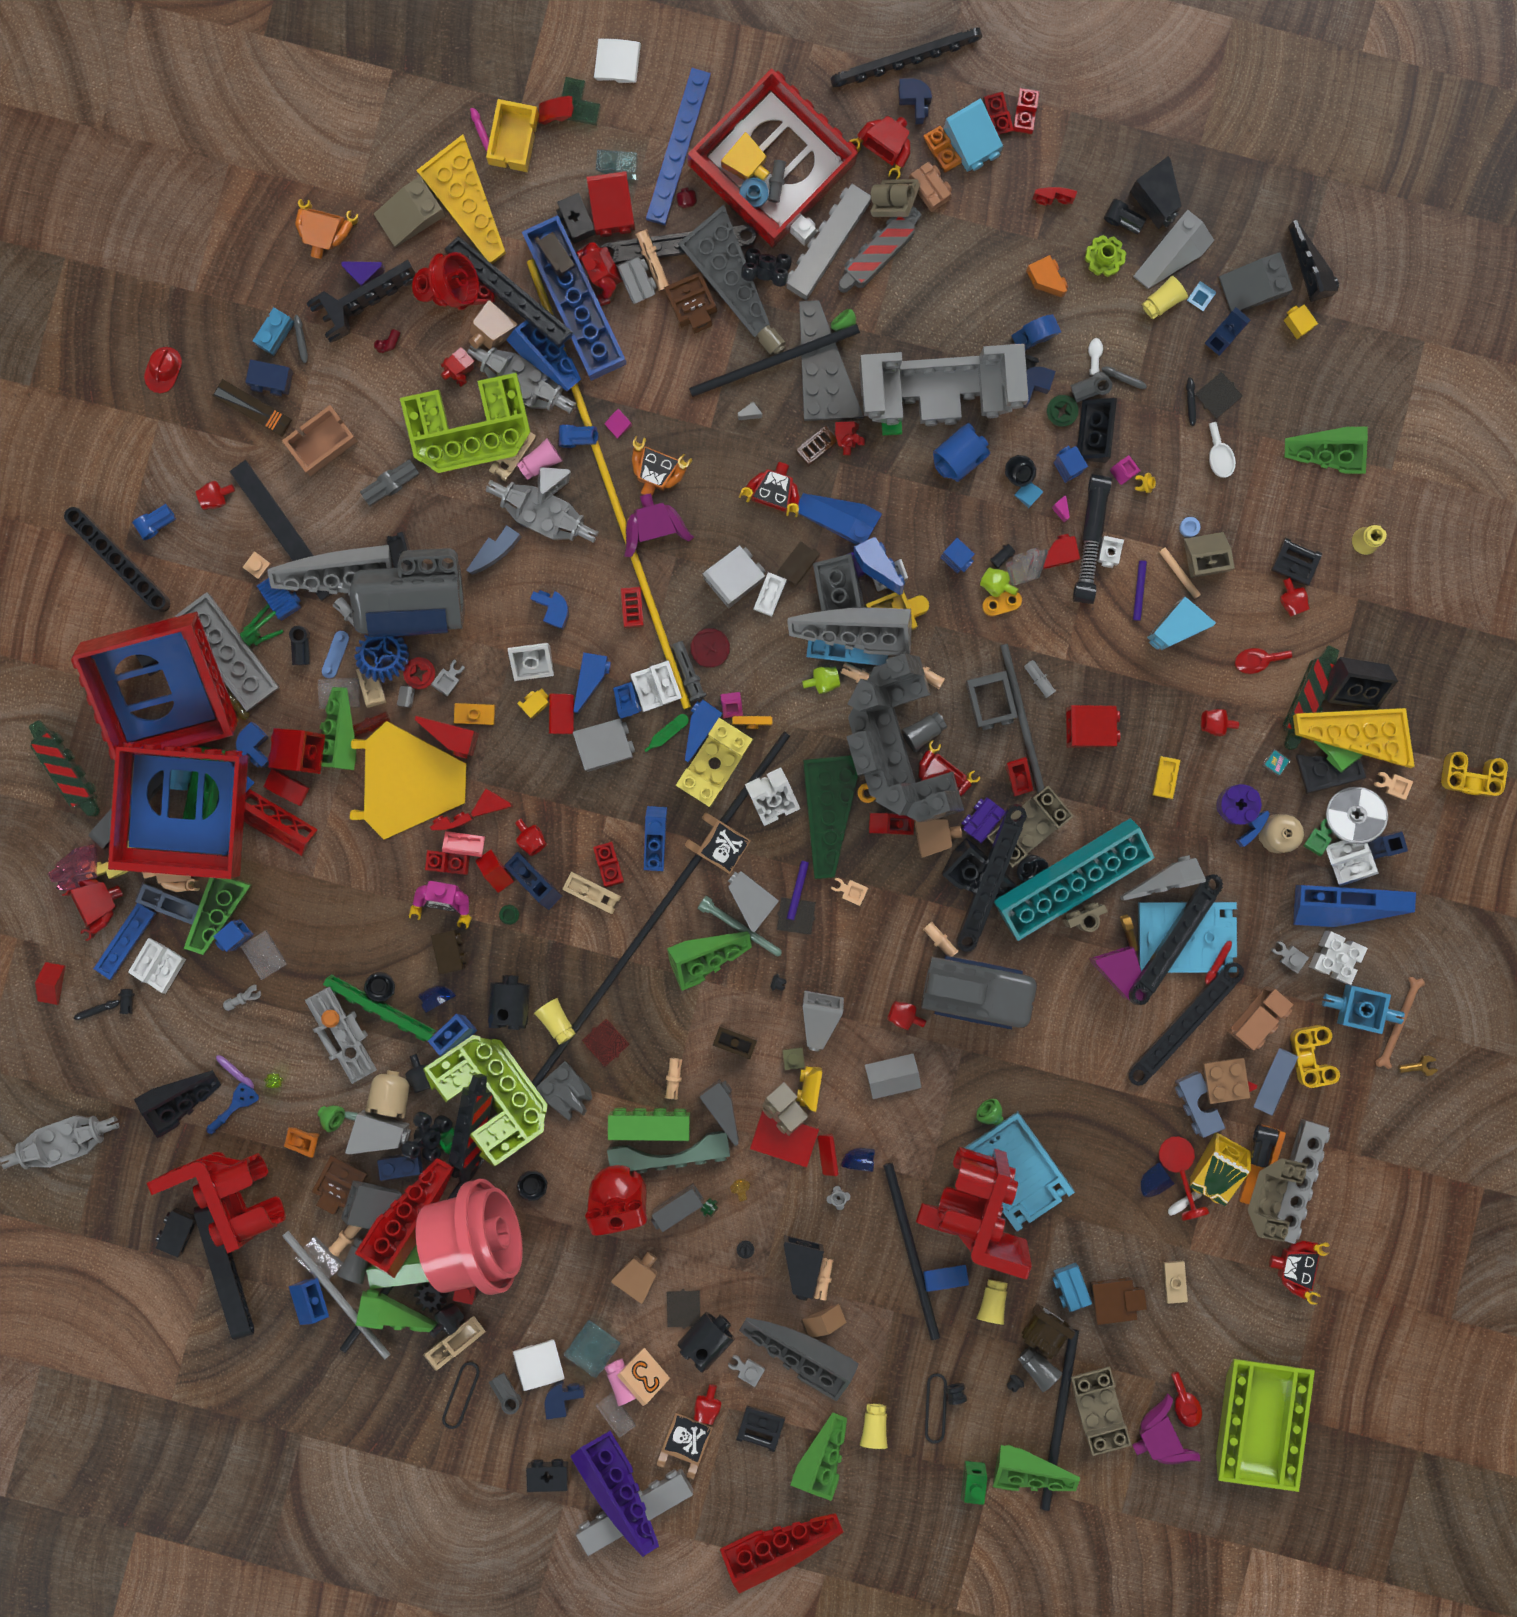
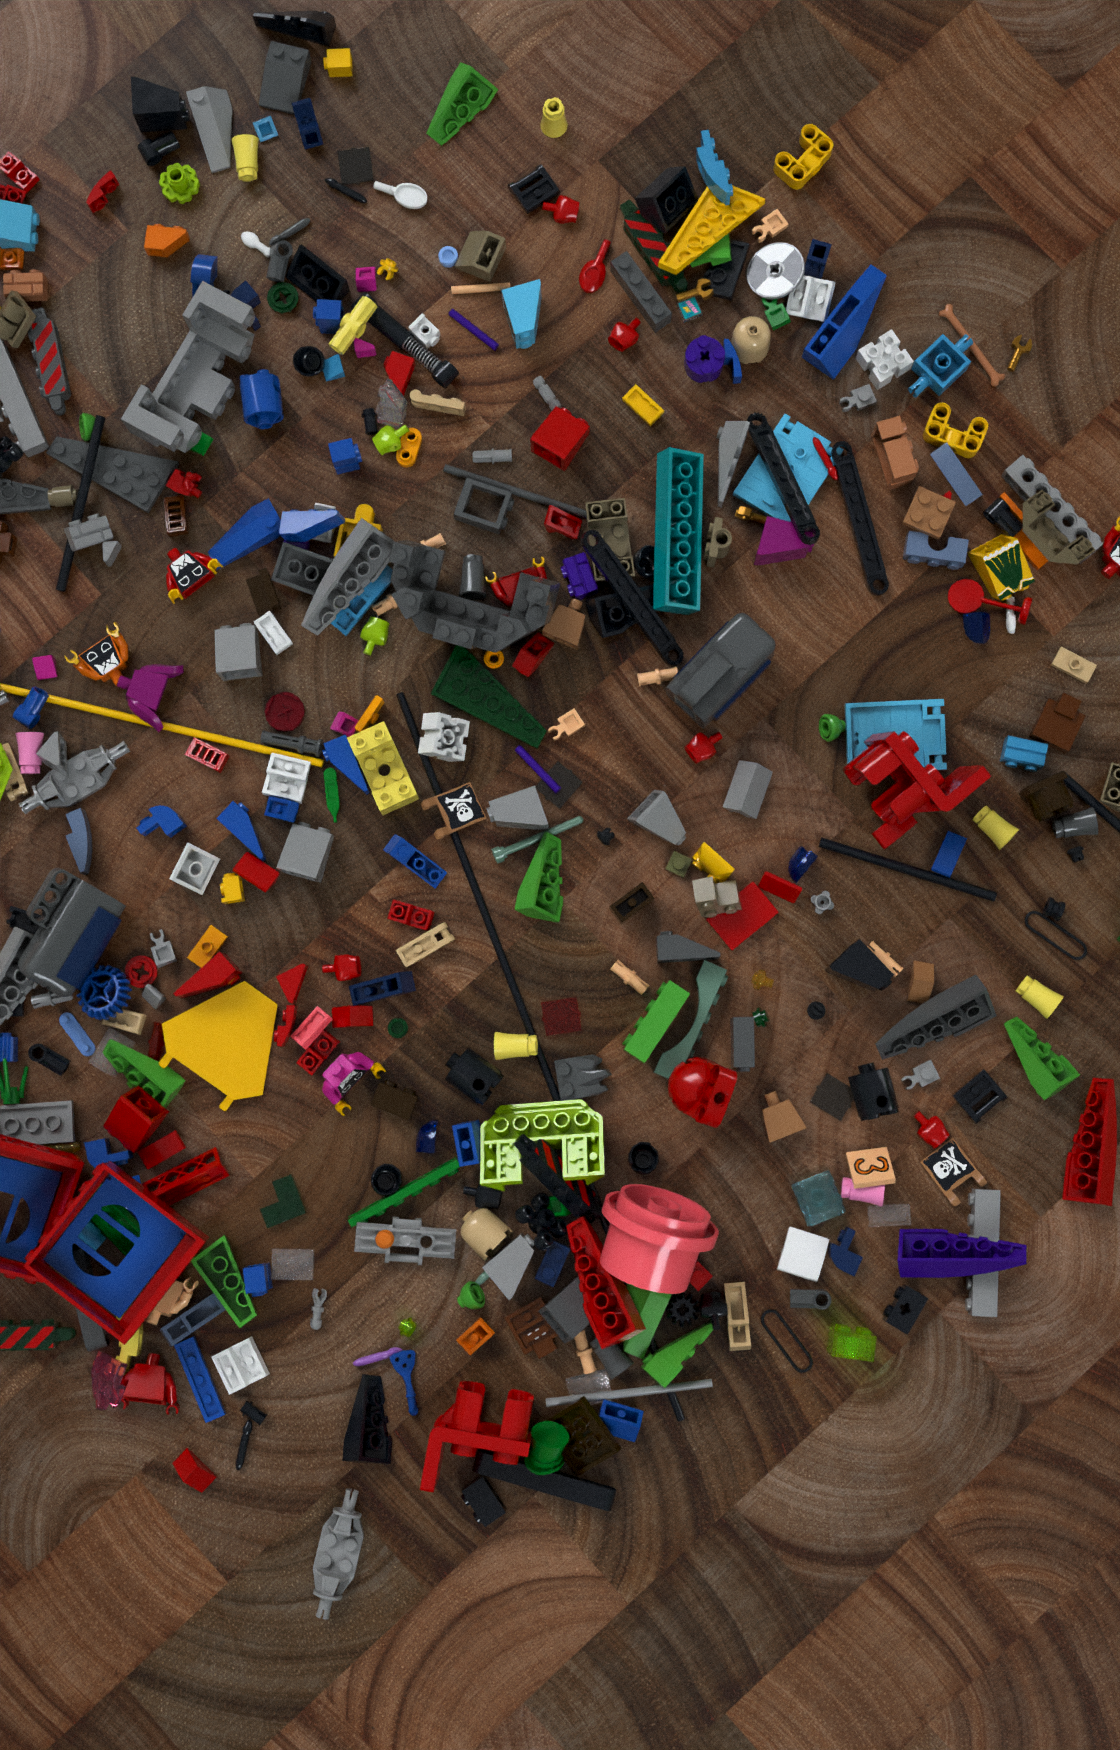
camera: 50 degrees left, 5 degrees down
none -> light grey brick [64,513,114,552]
none -> clear green plate [260,1174,307,1228]
none -> light yellow piece [329,296,377,355]
none -> tan plate [410,389,466,416]
none -> green hat [524,1421,569,1475]
none -> light grey axle [533,376,561,411]
none -> dark brown plate [545,1396,622,1477]
none -> dark grey brick [610,251,672,333]
none -> pearl gold bar [676,278,714,302]
none -> dark azure slope [696,130,733,205]
none -> clear neon green brick [827,1323,877,1362]

